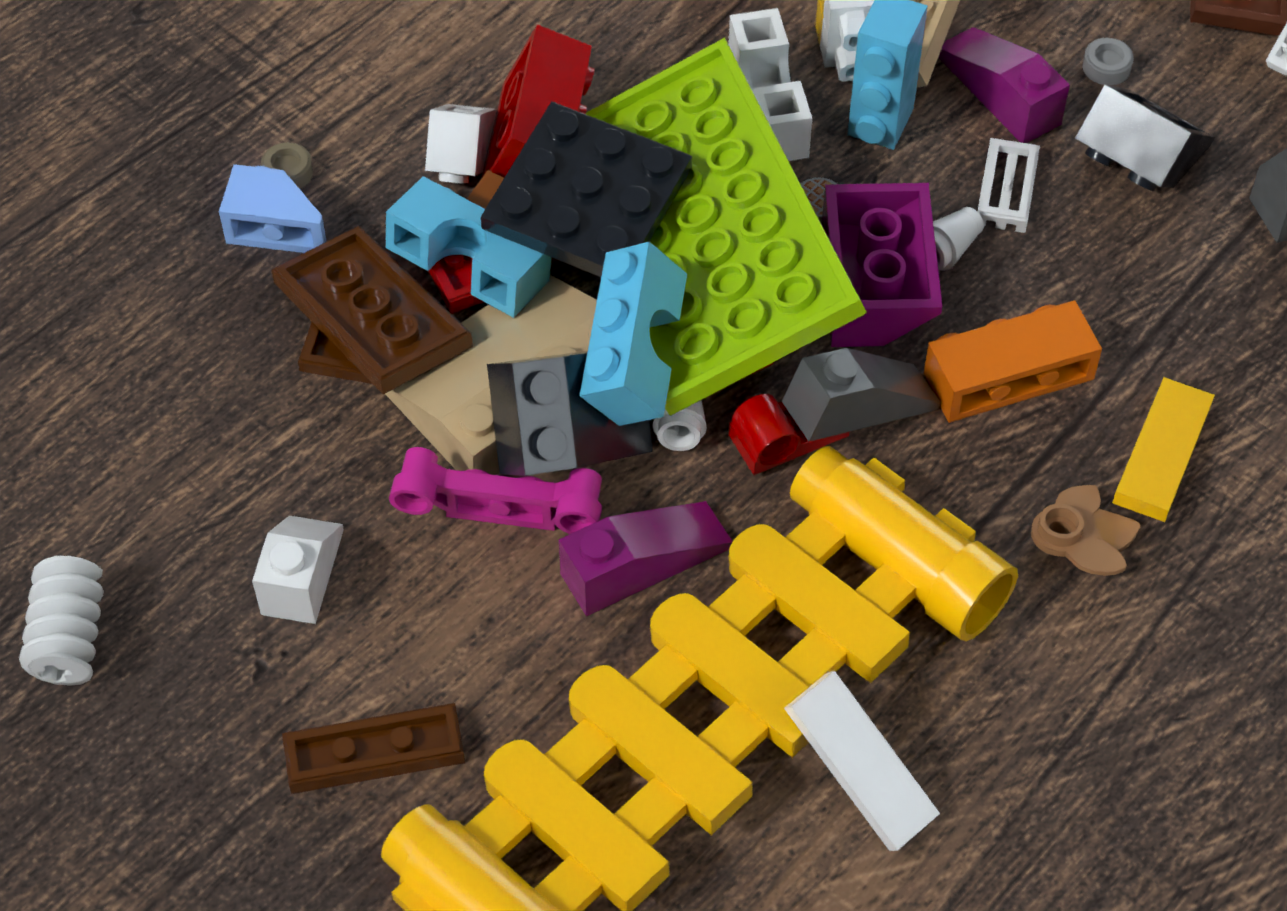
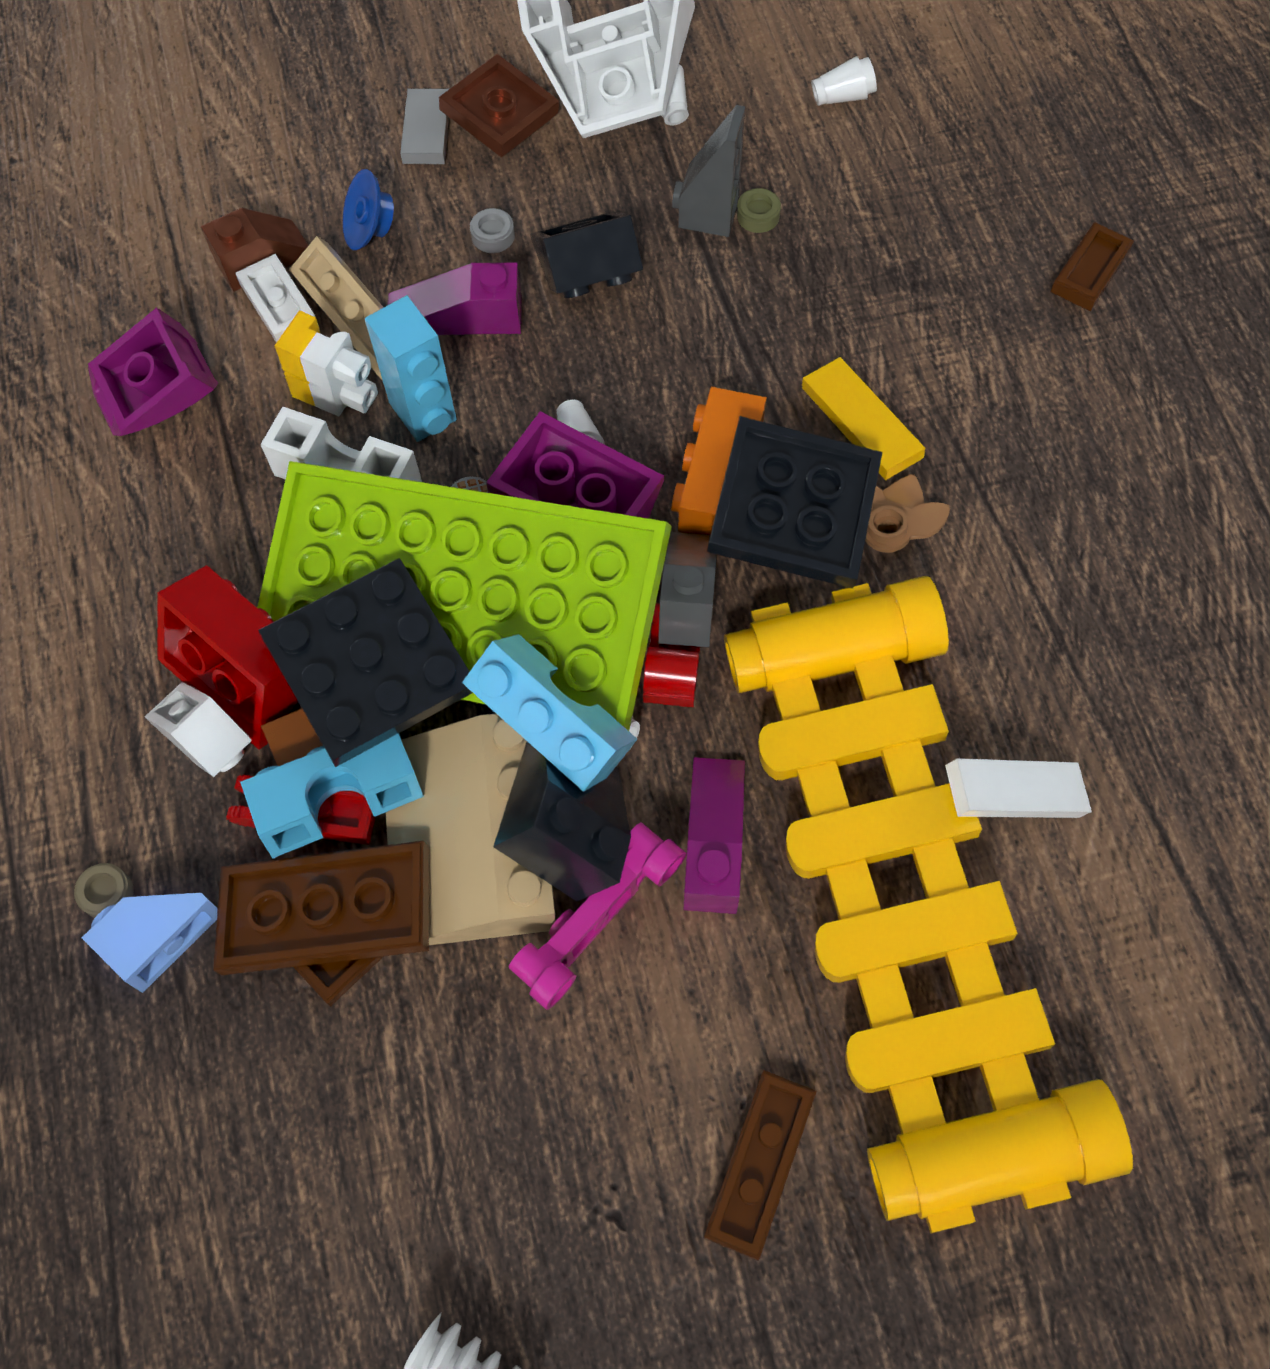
camera: 55 degrees left, 10 degrees up
white slope [252,516,344,624] -> none
white tile [977,138,1040,233] -> none
none -> black plate [706,416,882,589]

